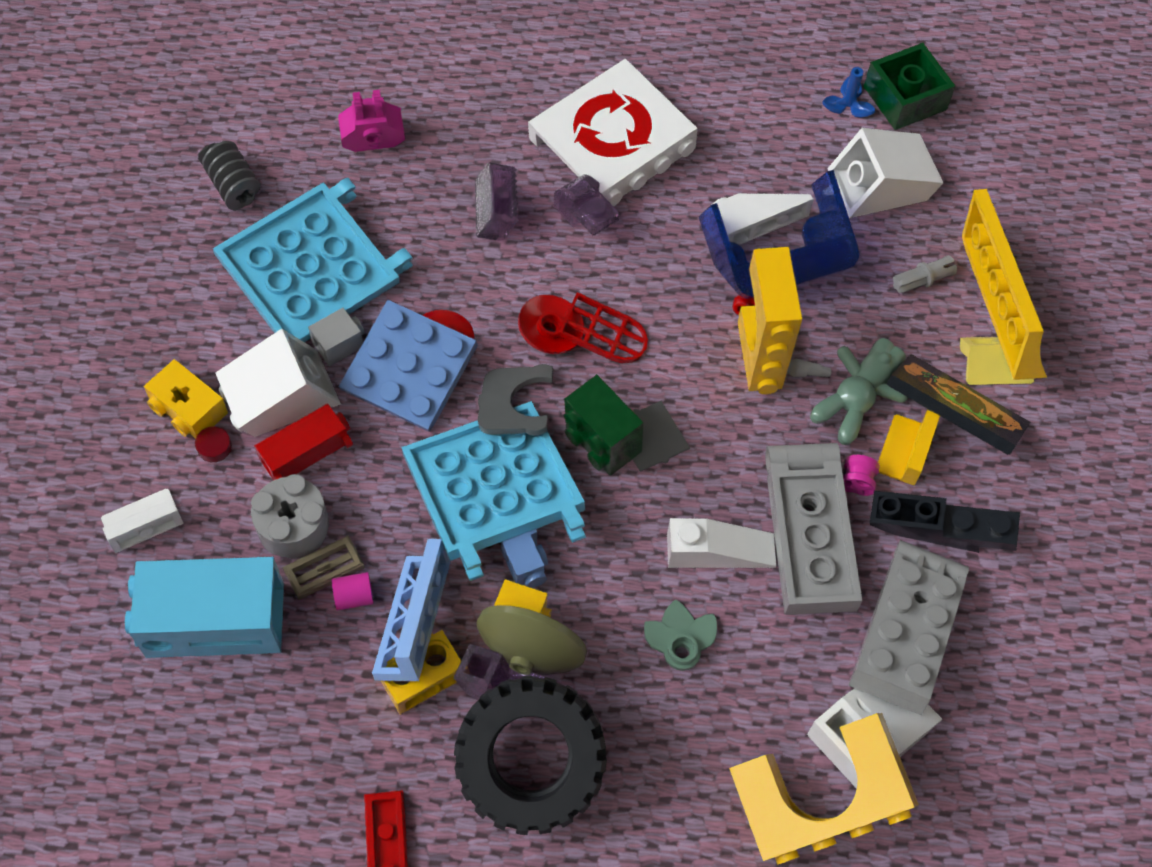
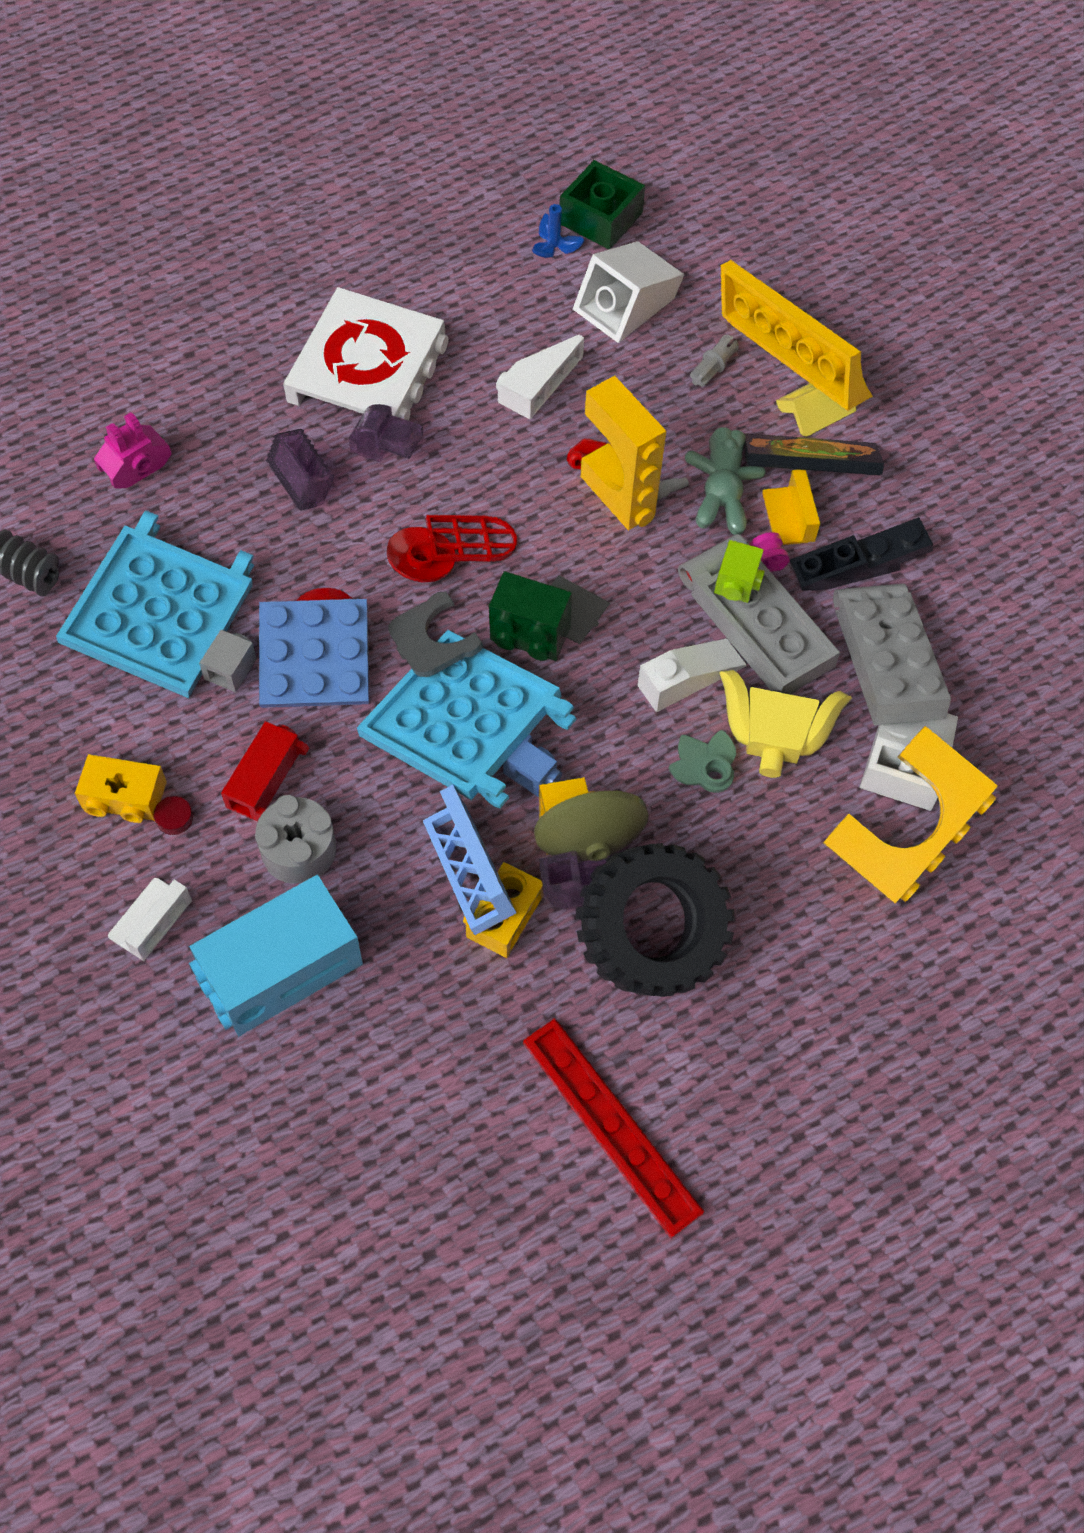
camera: 30 degrees left, 0 degrees up
white slope [216,329,341,437] -> none
dark tan tile [282,535,365,600] -> none
dark pink piece [332,572,374,611] -> none
clear blue windscreen [699,170,860,299] -> none
none -> lime brick [714,540,765,603]
none -> light yellow torso [719,670,852,778]

